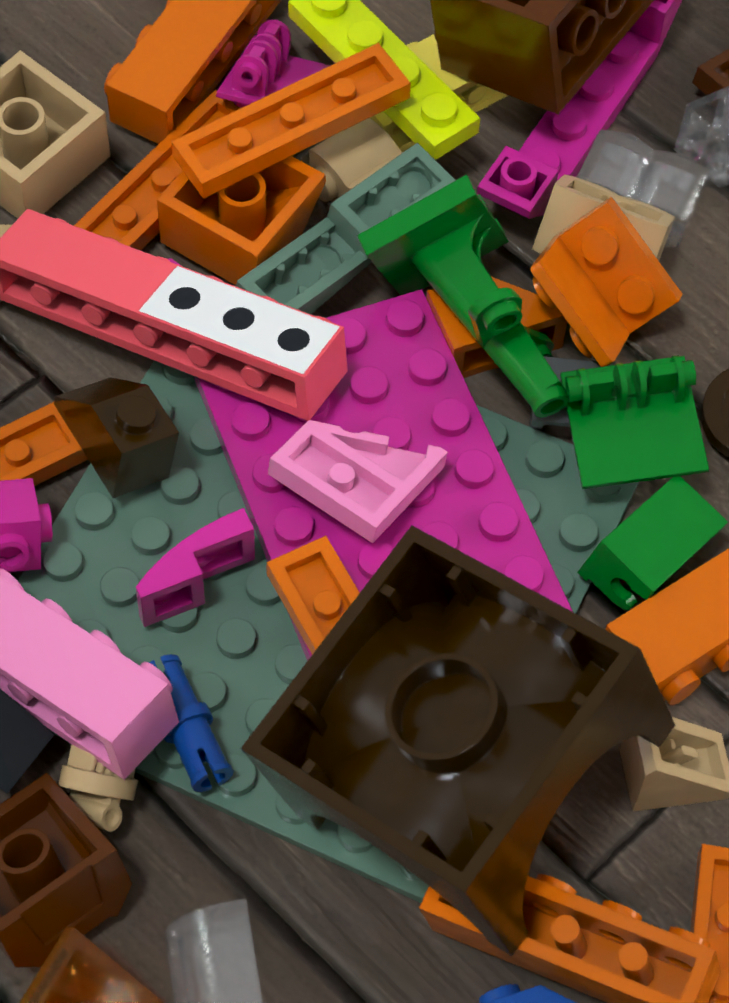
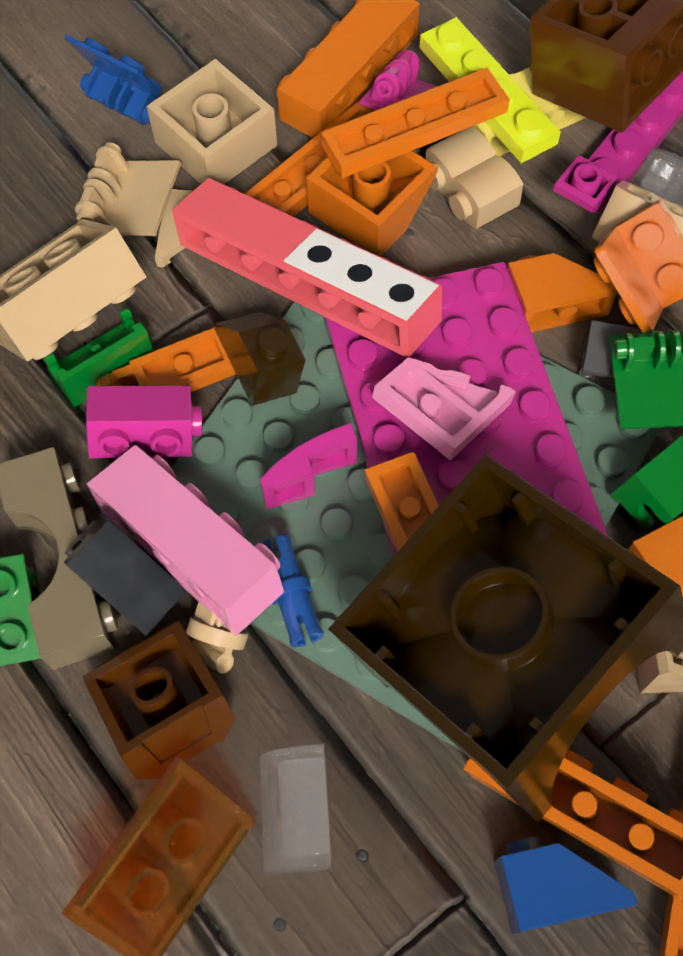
camera: 10 degrees right, 5 degrees up
sand green slope [236,143,456,314] -> none
green piece [357,174,569,417] -> none

